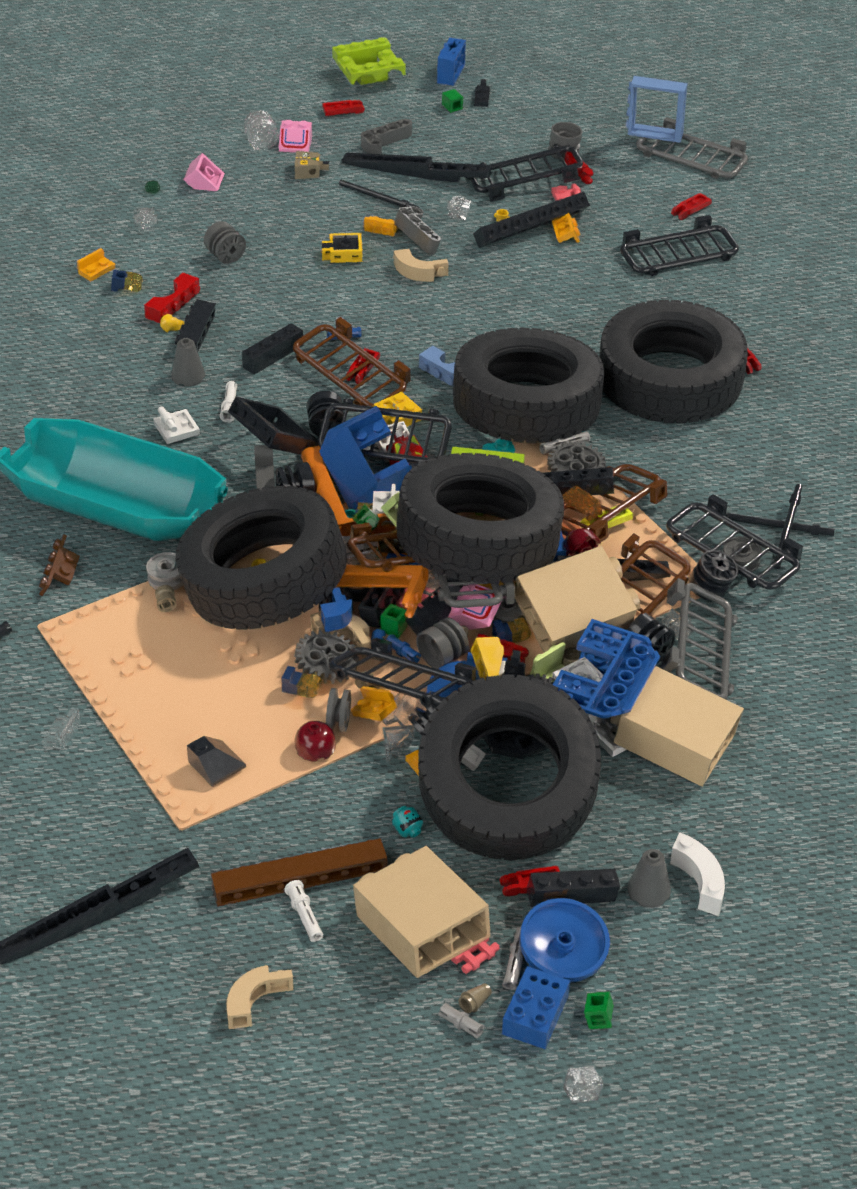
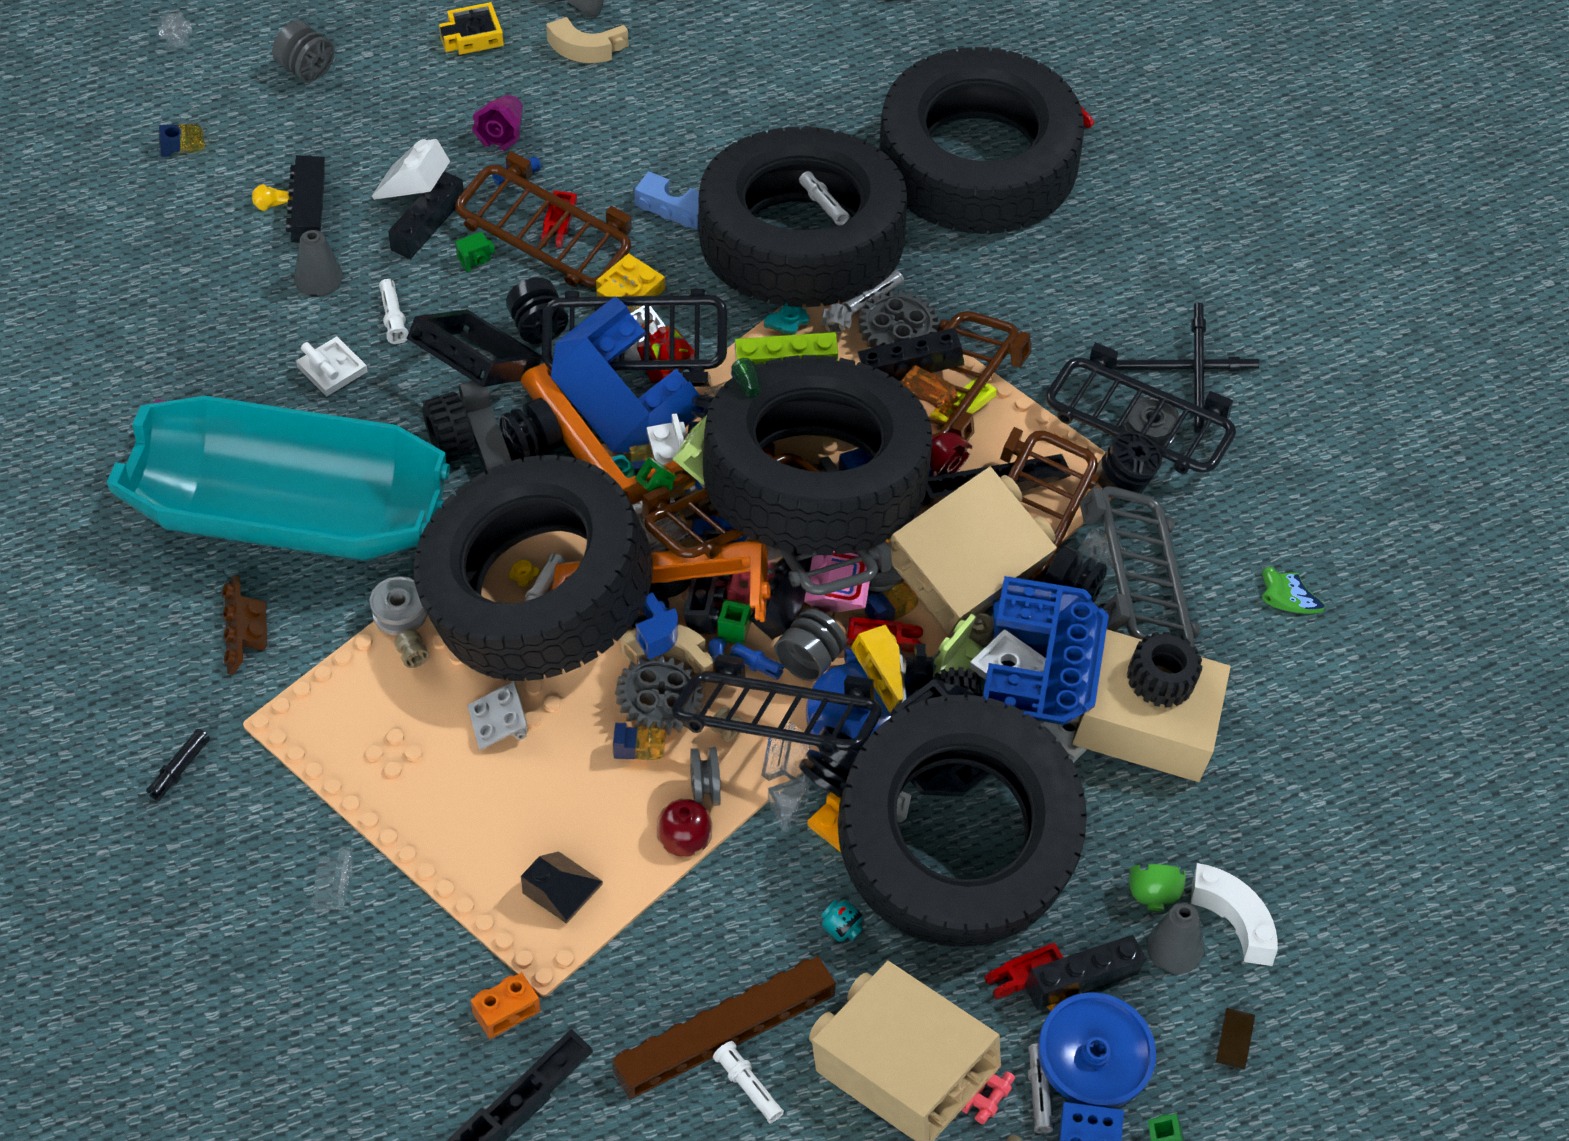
camera: 15 degrees left, 10 degrees up
light orange bracket [77,248,116,281] -> none
red arch [144,272,200,323] -> none
light orange bracket [351,686,397,721] -> none
none -> white slope [372,139,450,200]
none -> black tyre [423,391,475,461]
none -> green brick [455,232,495,273]
none -> light grey hinge [467,681,528,750]
none -> orange brick [471,972,541,1040]
none -> magenta cone [472,94,523,150]
none -> clear green cone [731,358,761,398]
none -> light grey pin [799,171,849,225]
none -> light grey gear [821,304,852,334]
none -> black tyre [1127,632,1203,707]
none -> bright green cylinder [1128,864,1186,912]
none -> dark brown slope [1216,1008,1255,1070]
none -> bright green arm [1262,567,1325,614]

